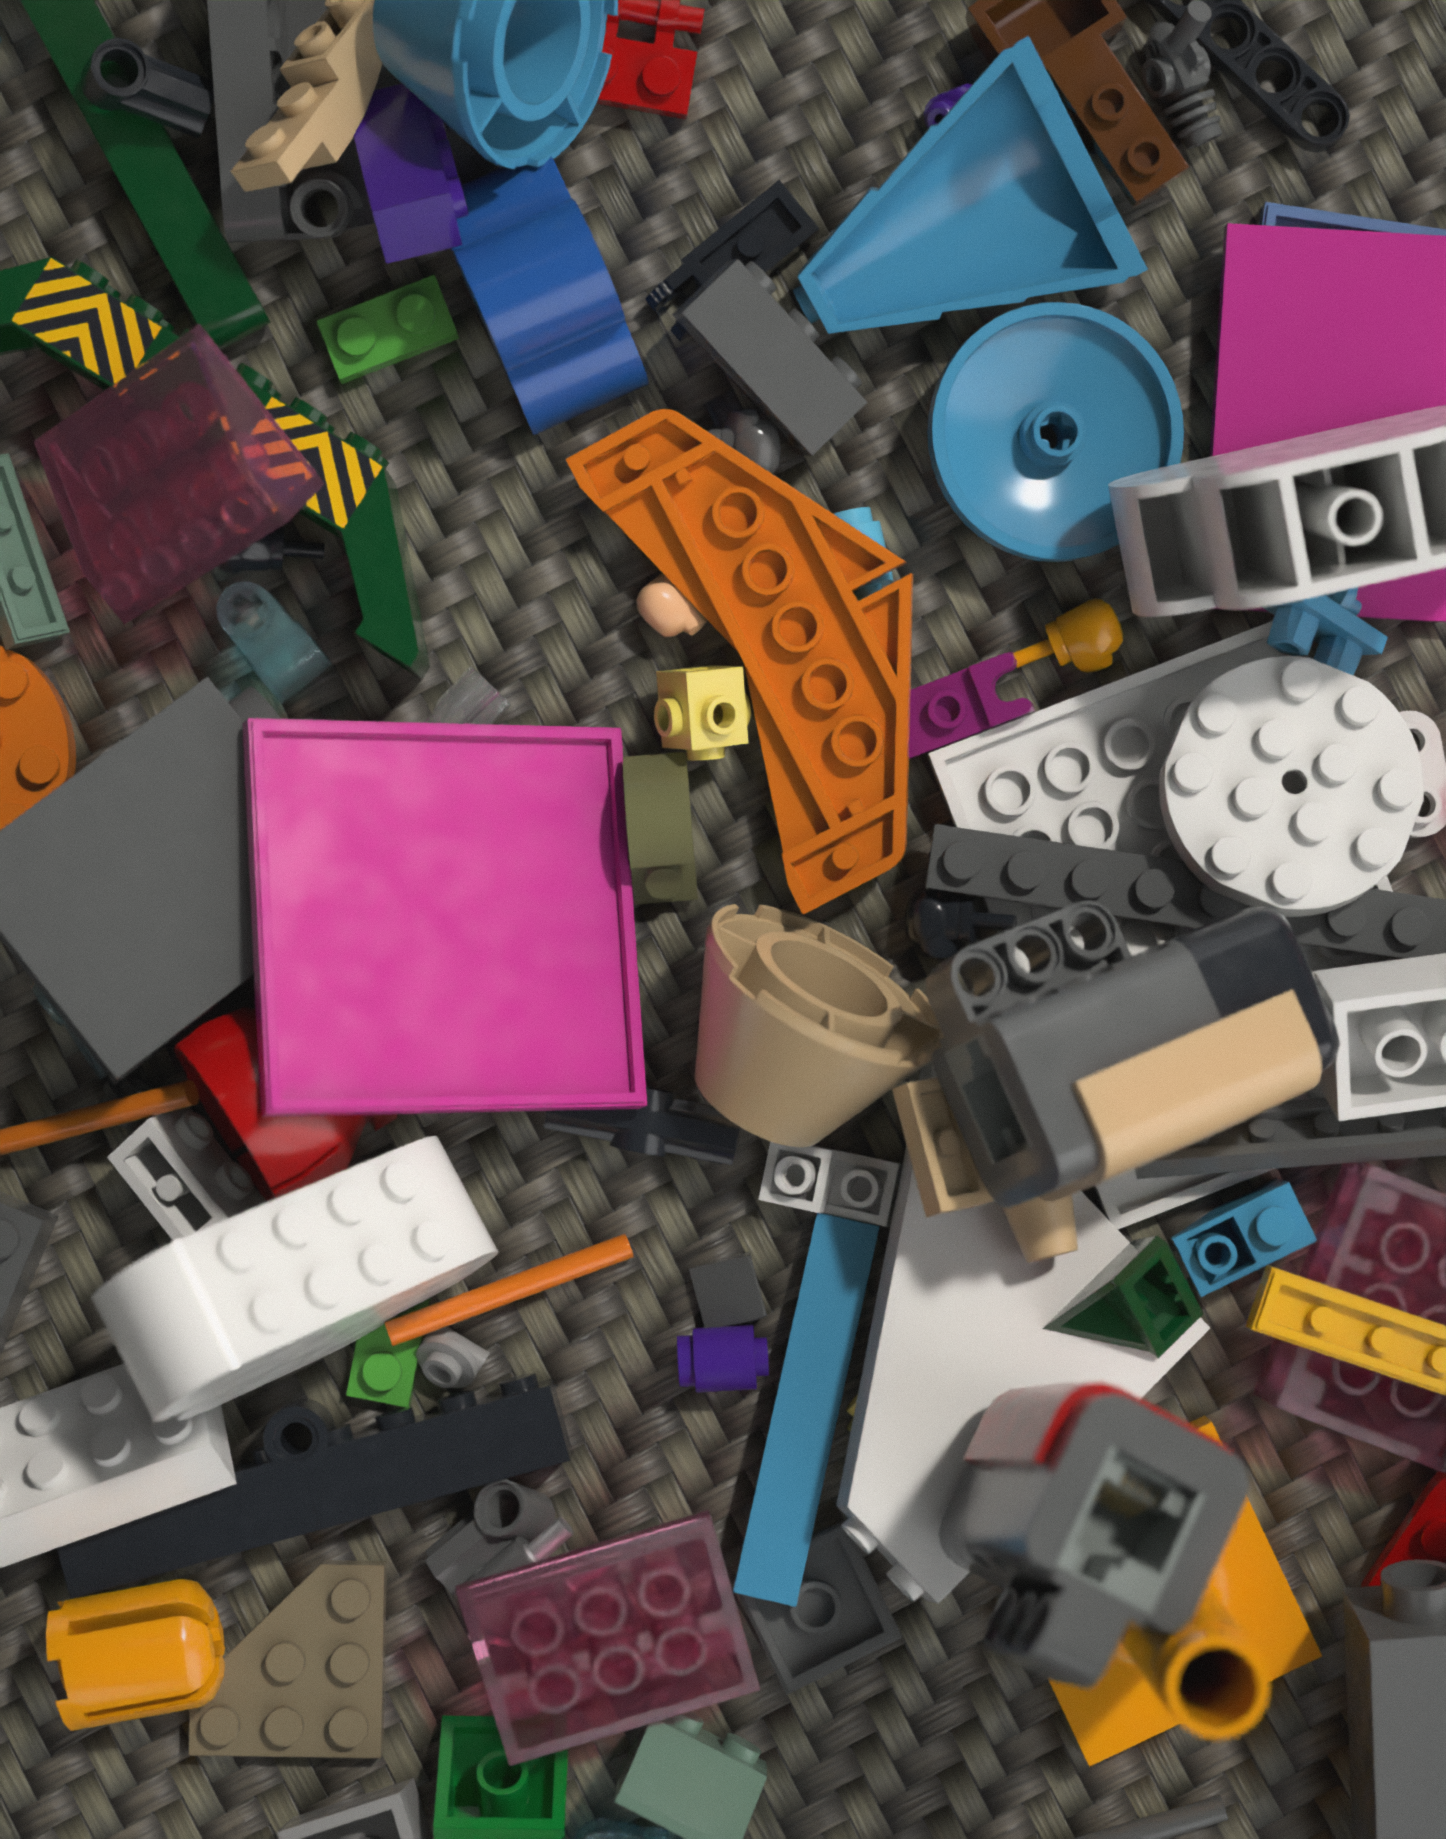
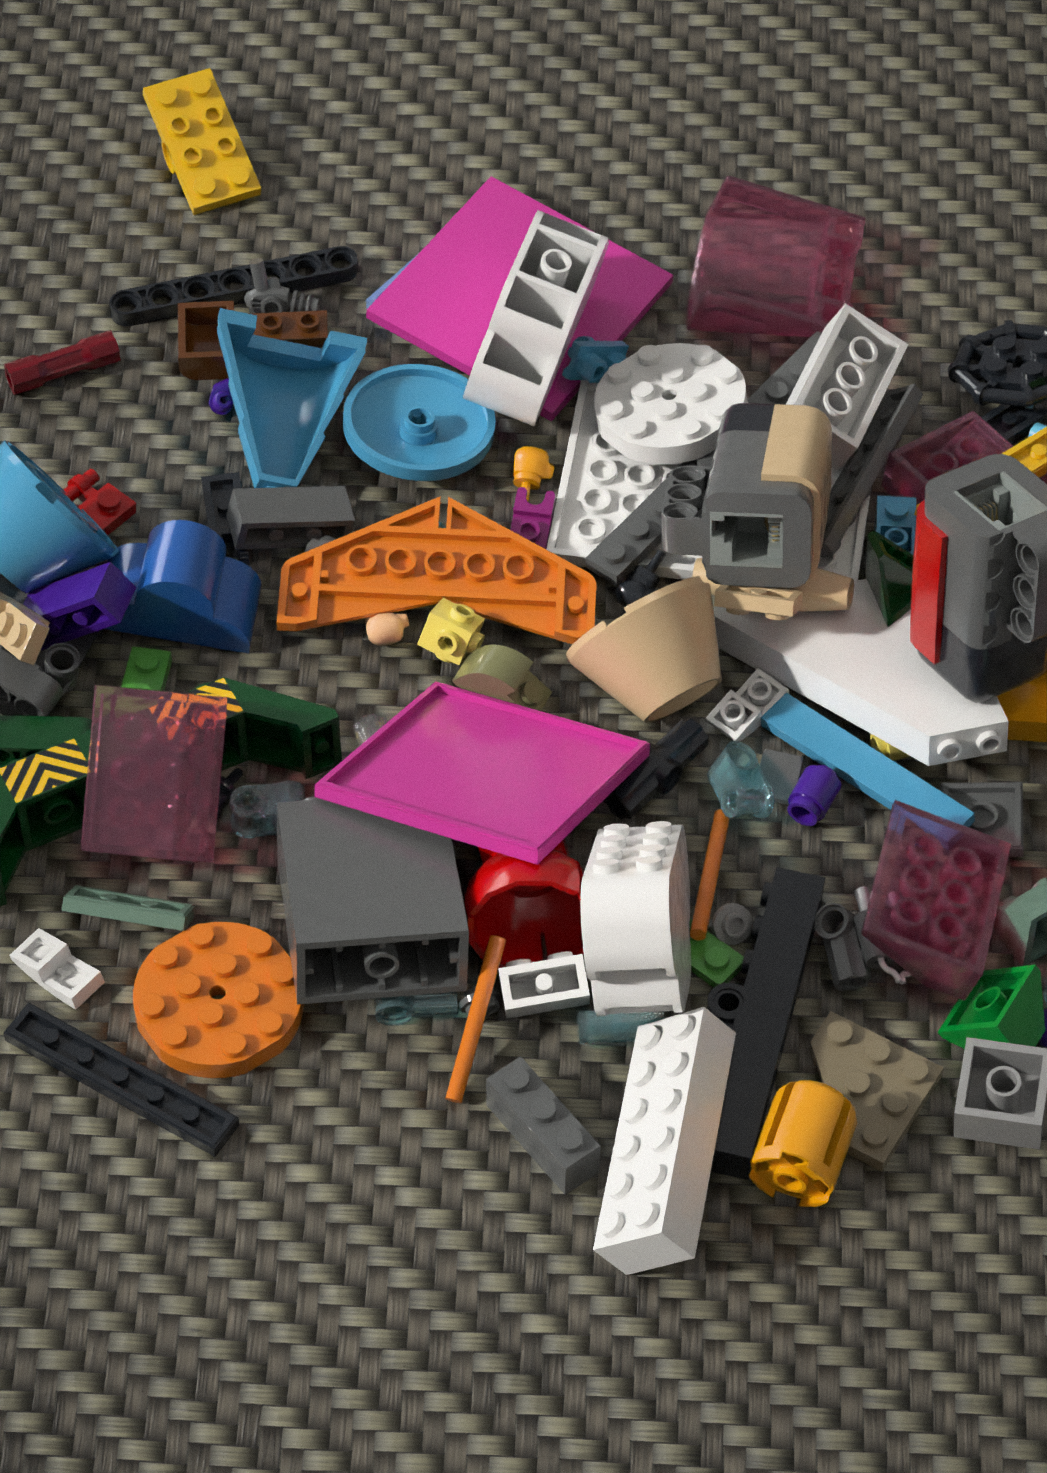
camera: 60 degrees left, 35 degrees down
none -> clear light blue piece [707,741,775,818]

